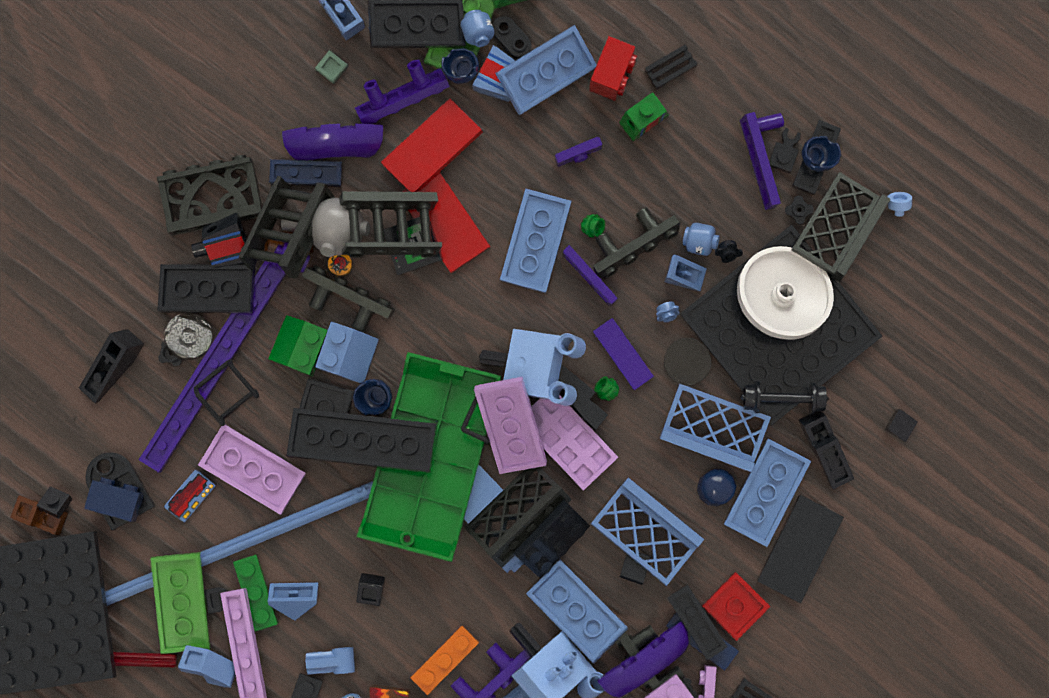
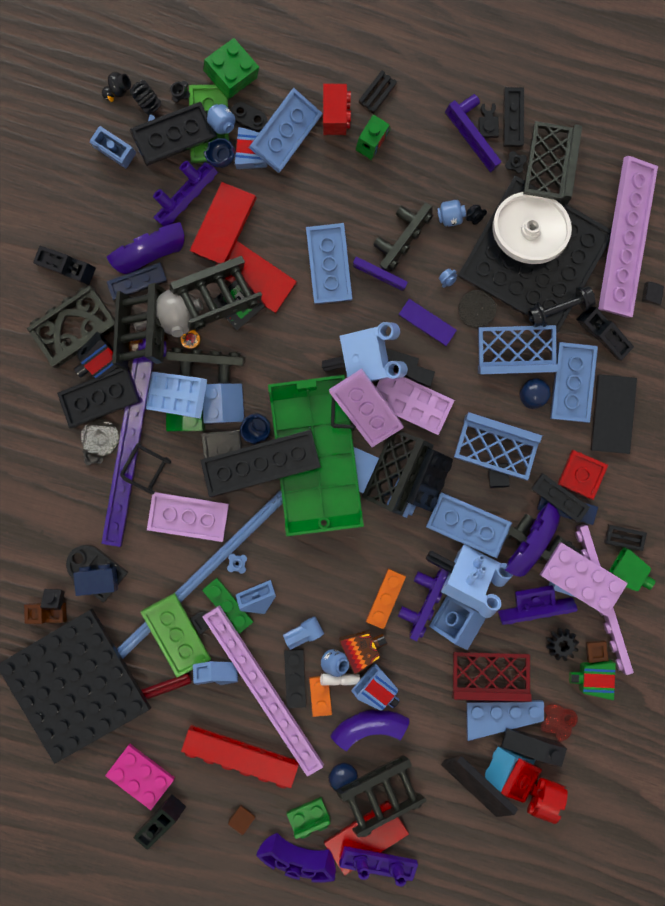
camera: 25 degrees left, 5 degrees up
black slope [79,329,144,403] -> none
slope [164,470,216,523] -> none
sand green tile [315,50,348,84] -> none
black slope [356,573,385,606] -> none
dark purple plate [555,137,602,167] -> none
green plate [581,214,605,238] -> none
green plate [594,376,619,401] -> none
medium blue slope [665,255,706,291] -> none
dark blue hair [801,136,841,172] -> none
light blue tile [888,192,912,217] -> none
none -> black slope [33,245,96,285]
none -> light blue plate [146,372,207,419]
none -> medium blue plate [227,554,247,574]
none -> lavender plate [598,156,658,318]

